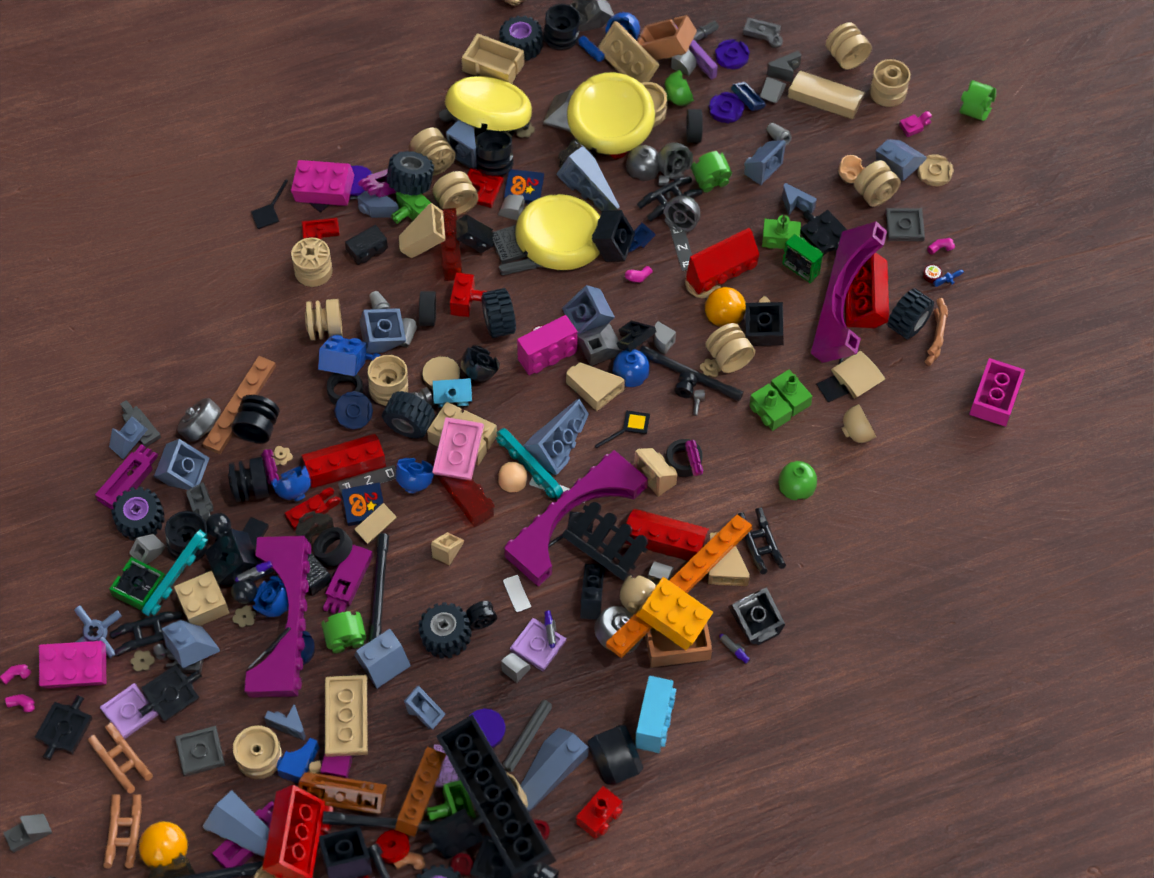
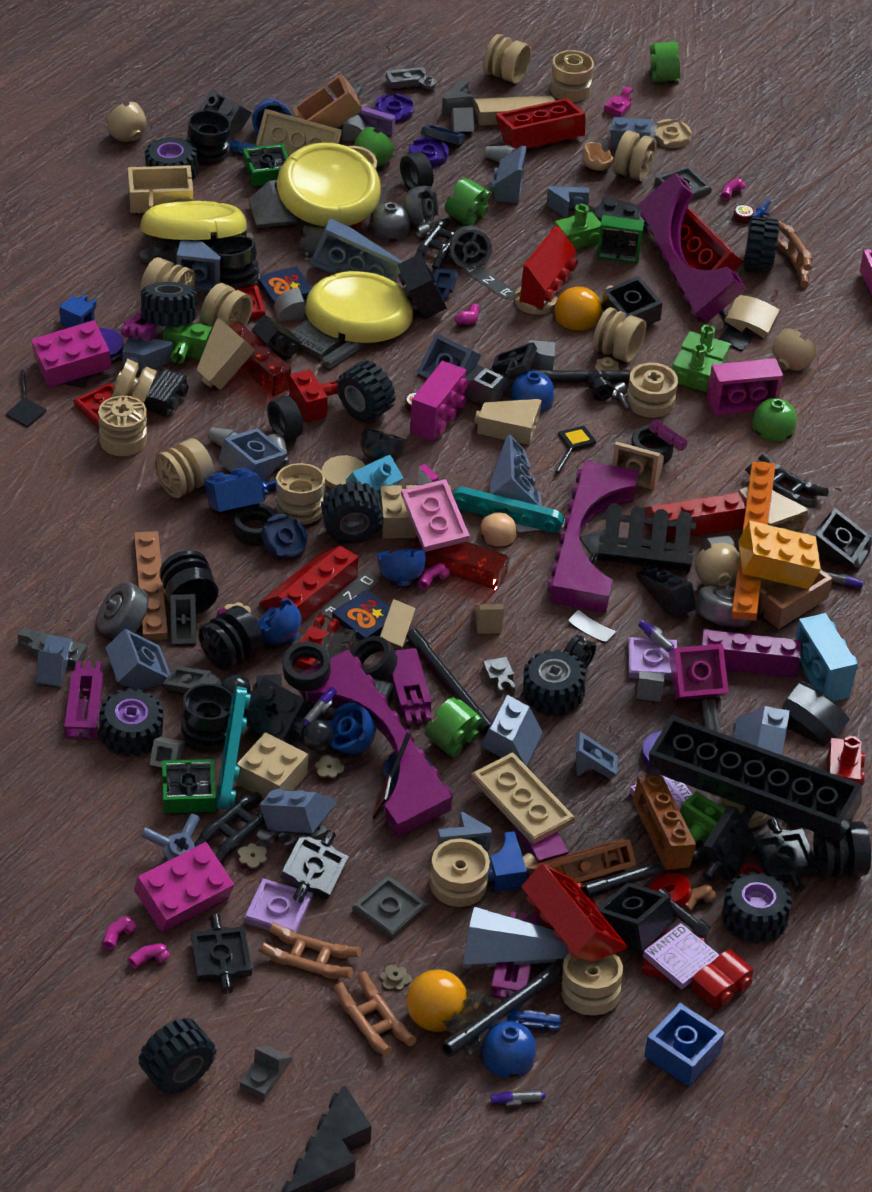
camera: 35 degrees left, 15 degrees down
none -> blue brick [59,294,97,328]
none -> tan wheel [112,359,157,403]
none -> dark grey slope [170,594,196,644]
none -> piece [243,144,288,186]
none -> black tyre [282,641,331,691]
none -> dark tan plant [380,965,411,991]
none -> tile [417,464,439,485]
none -> dark pink arm [417,563,450,590]
none -> flat silver plate [482,657,515,697]
none -> red slope [496,98,585,149]
none -> tan wheel [627,362,678,418]
none -> dark pink brick [669,644,729,701]
none -> magenta brick [701,630,801,678]
none -> dark pink brick [706,358,783,415]

